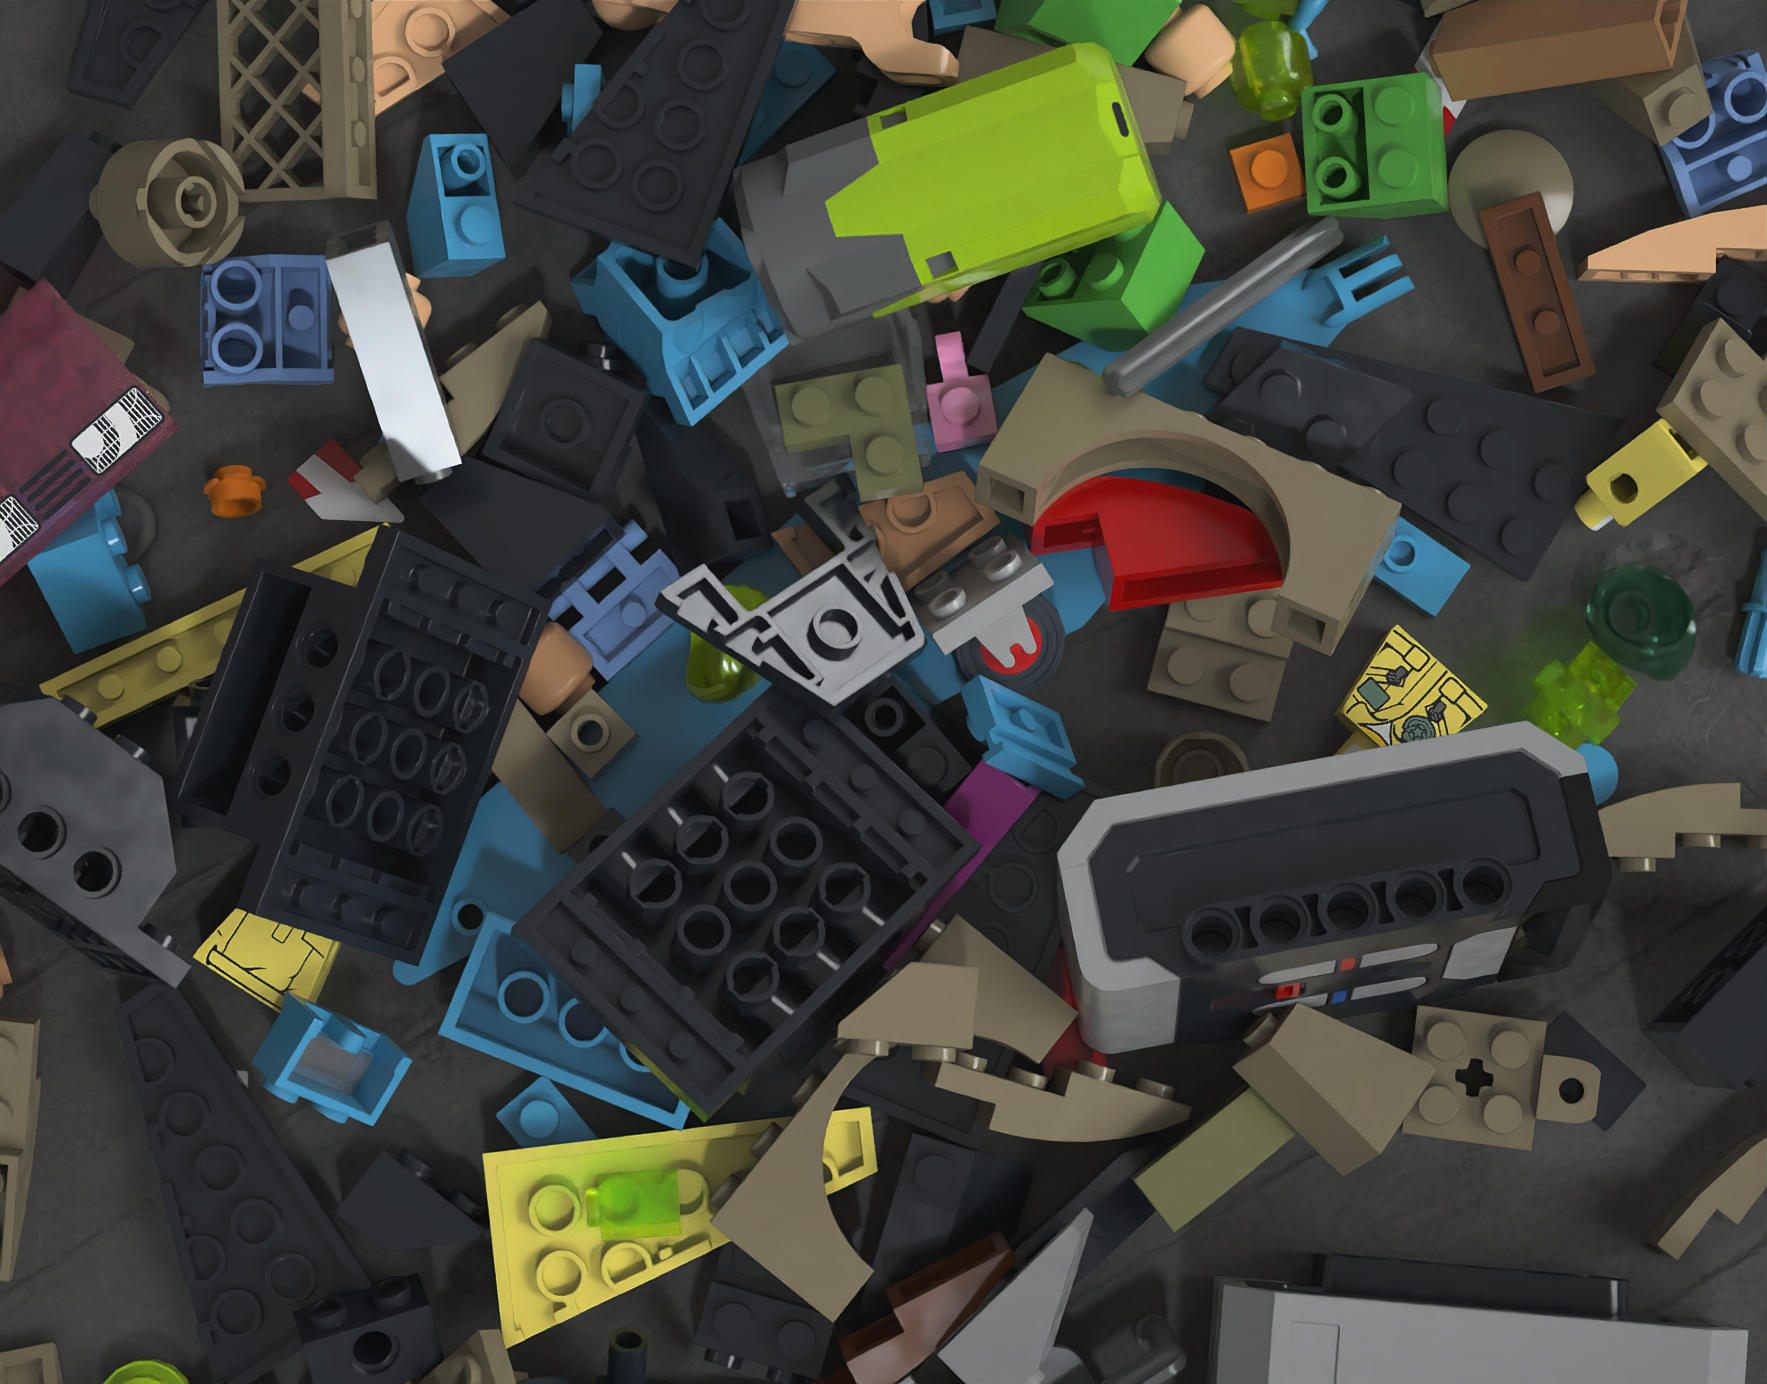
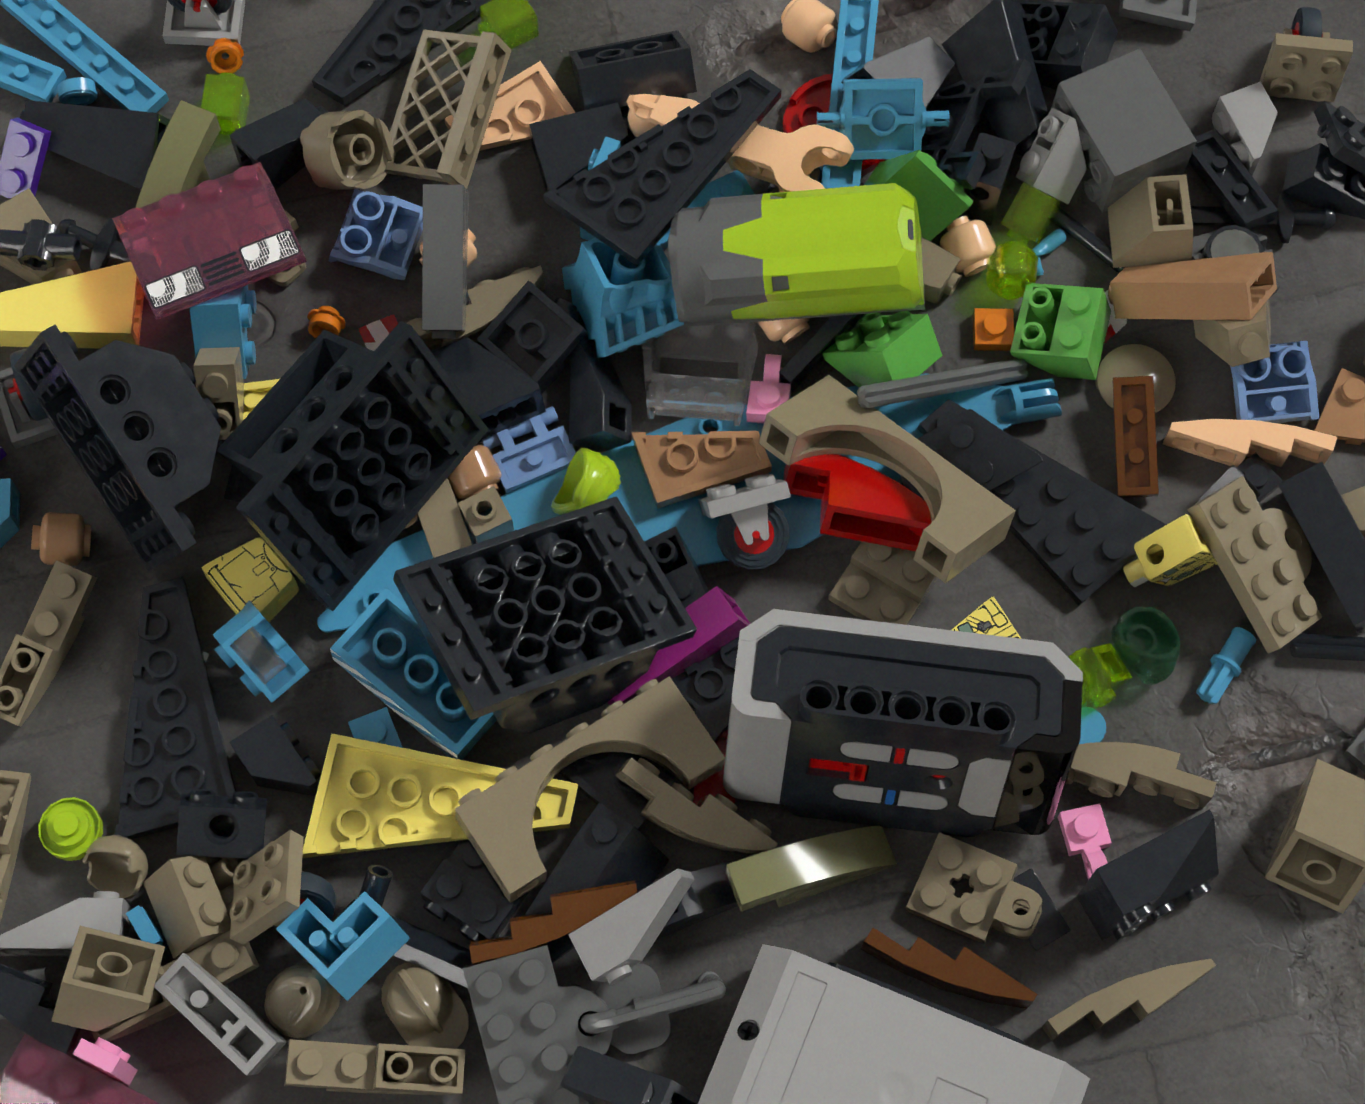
camera: 15 degrees right, 15 degrees down
dark azure slope [406,134,506,278] -> none
clear neon green brick [585,1168,681,1241] -> none
wing [654,472,928,719] -> none
olive plate [775,364,924,503] -> none
dark tan slope [832,962,979,1062] -> none
dark azure plate [960,674,1085,800] -> none
dark tan slope [1232,1002,1436,1176] -> none
dark azure plate [1373,516,1471,619] -> none
none -> dark tan slope [193,347,244,440]
none -> reddish brown slope [861,927,1038,1009]
none -> bright pink plate [1058,803,1112,880]

